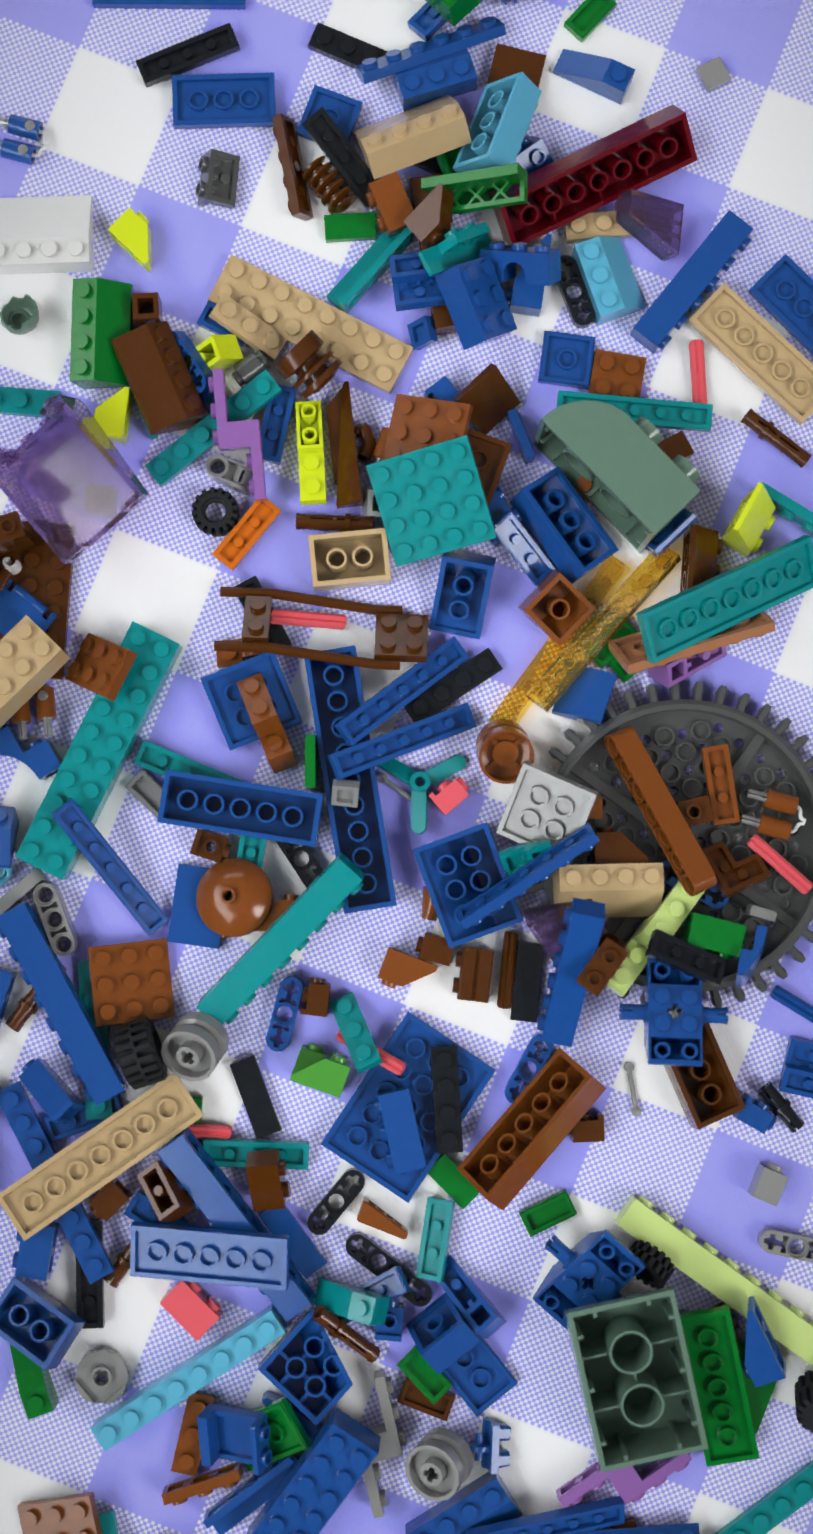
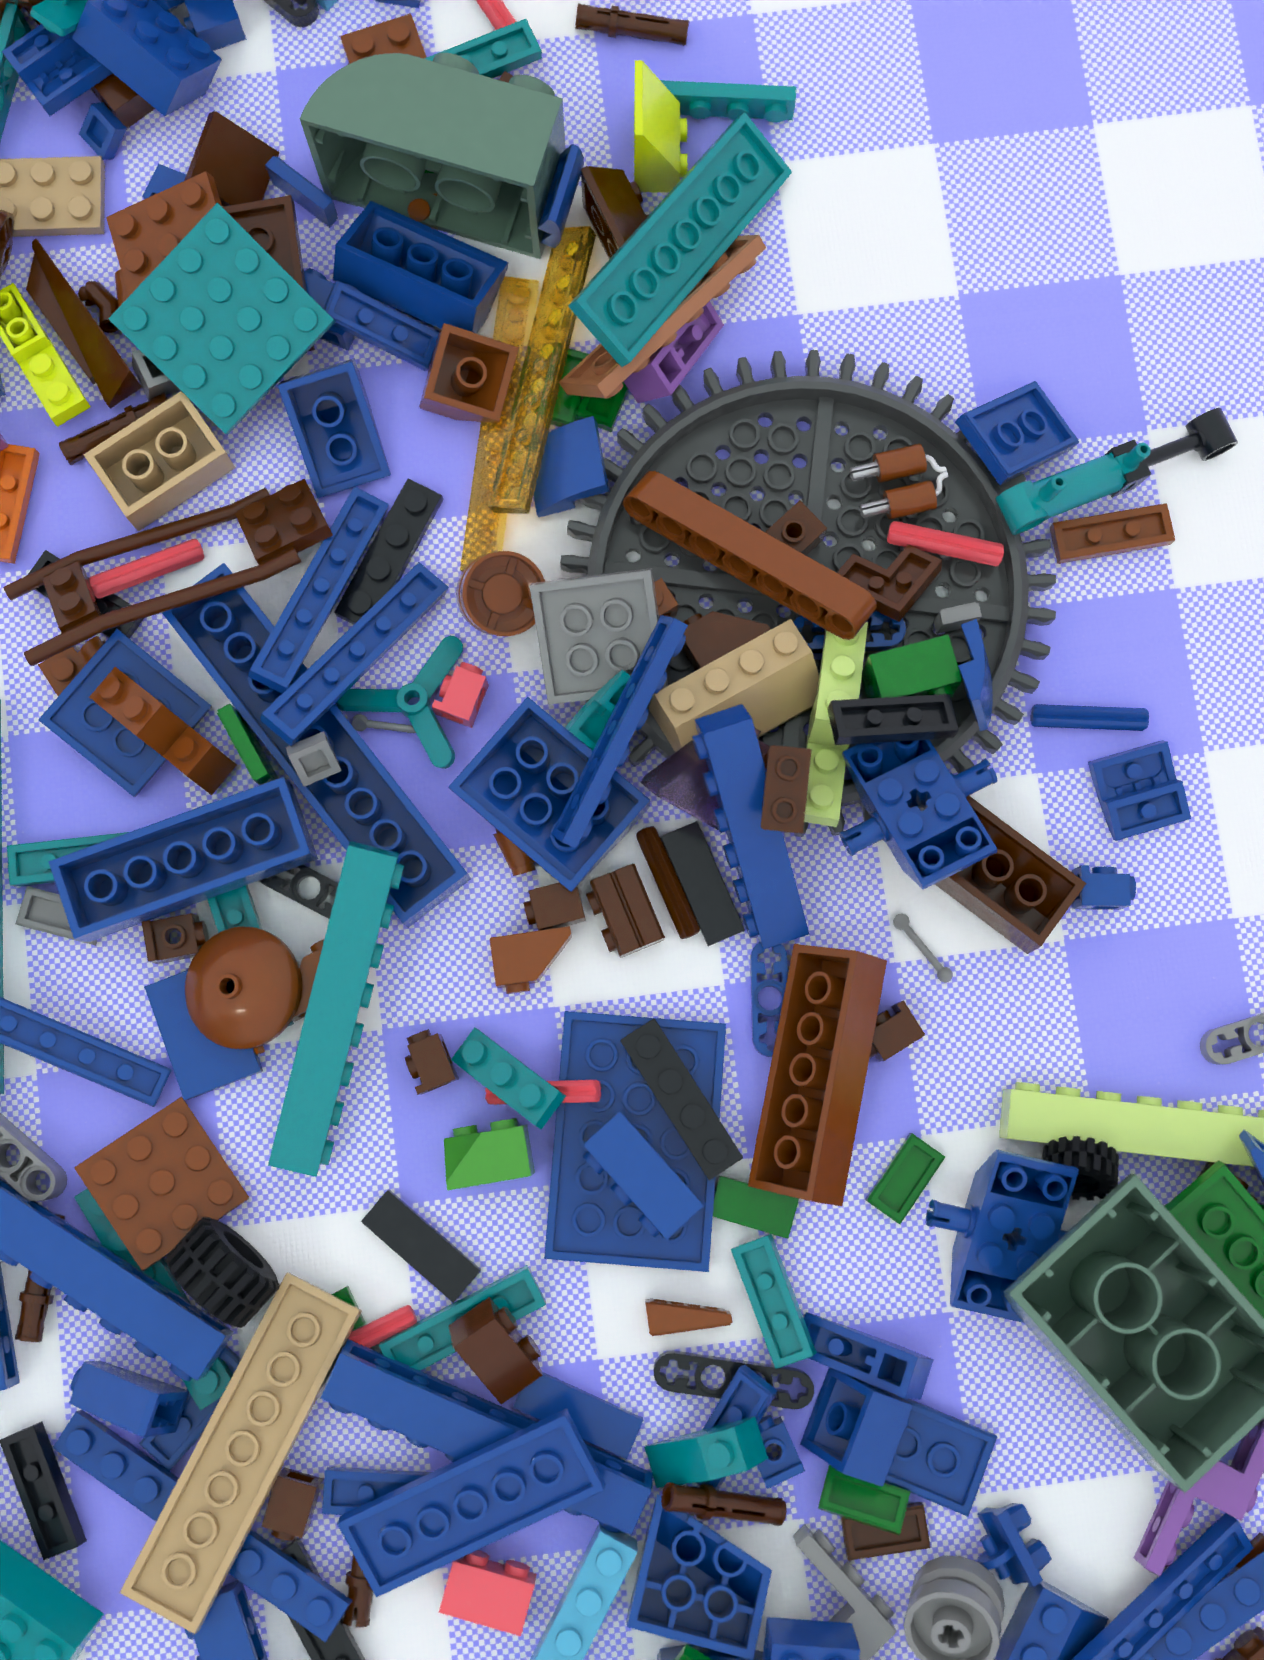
camera: 25 degrees left, 5 degrees down
reddish brown brick [137,1160,195,1222] -> none
light grey wheel [161,1012,229,1081] -> none
blue beam [266,976,304,1052] -> none
black beam [307,1168,365,1235] -> none
blue tile [538,331,596,390] -> none
dark orange plate [700,744,740,826] -> none
light grey brick [747,1162,789,1207] -> none
black pin [758,1081,805,1133] -> none

